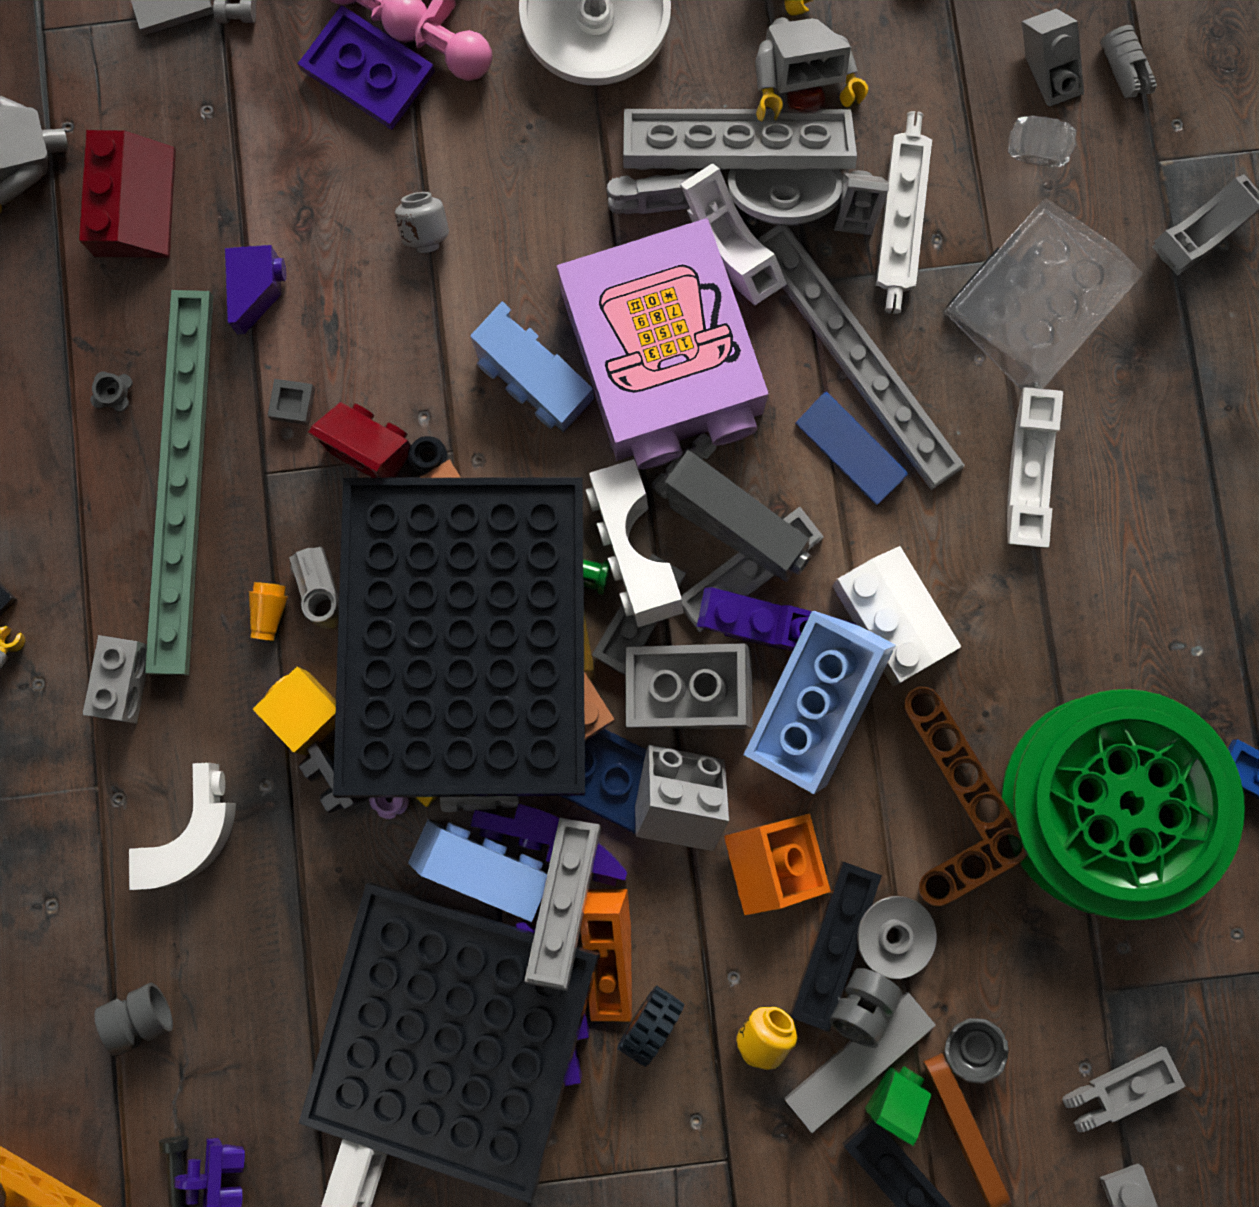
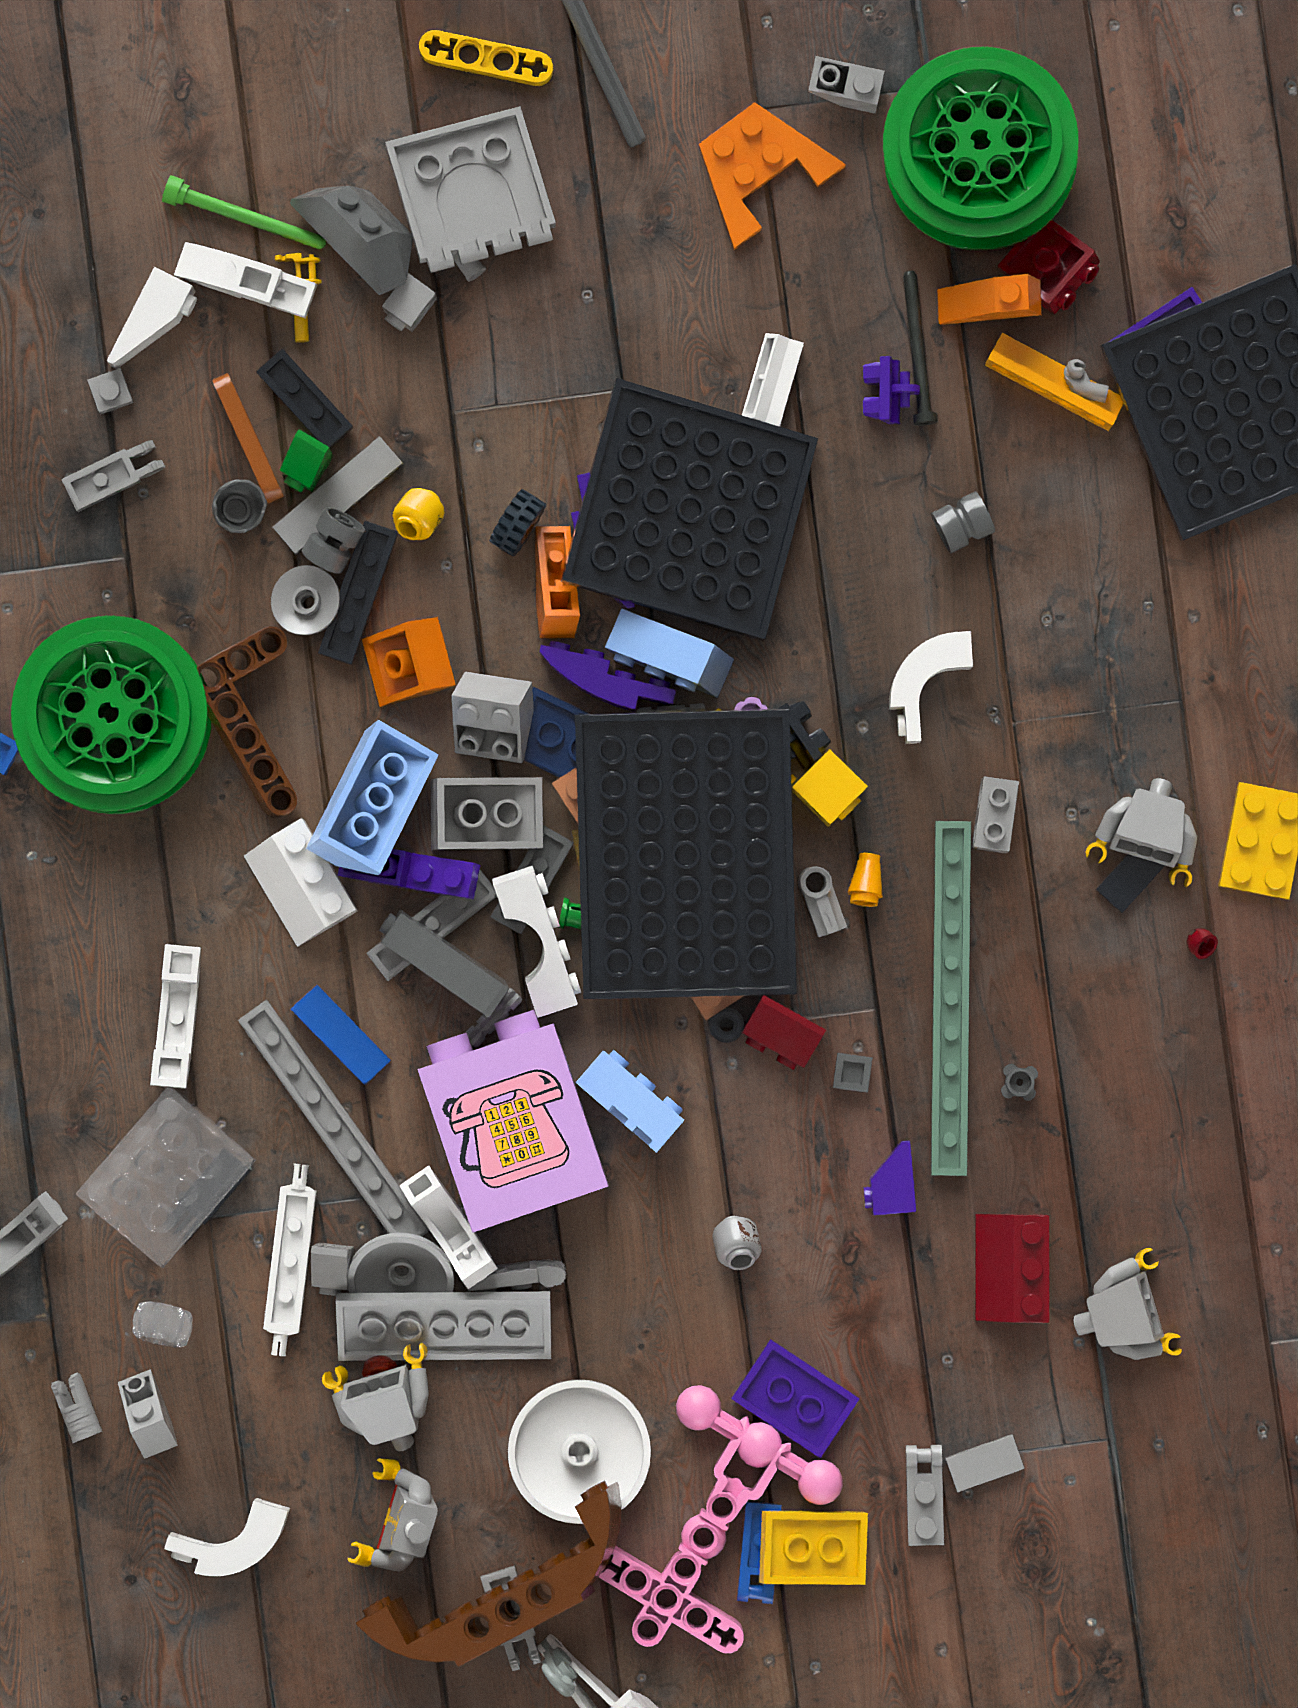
camera: 175 degrees right, 5 degrees up
light grey tile [524,818,601,991] -> none

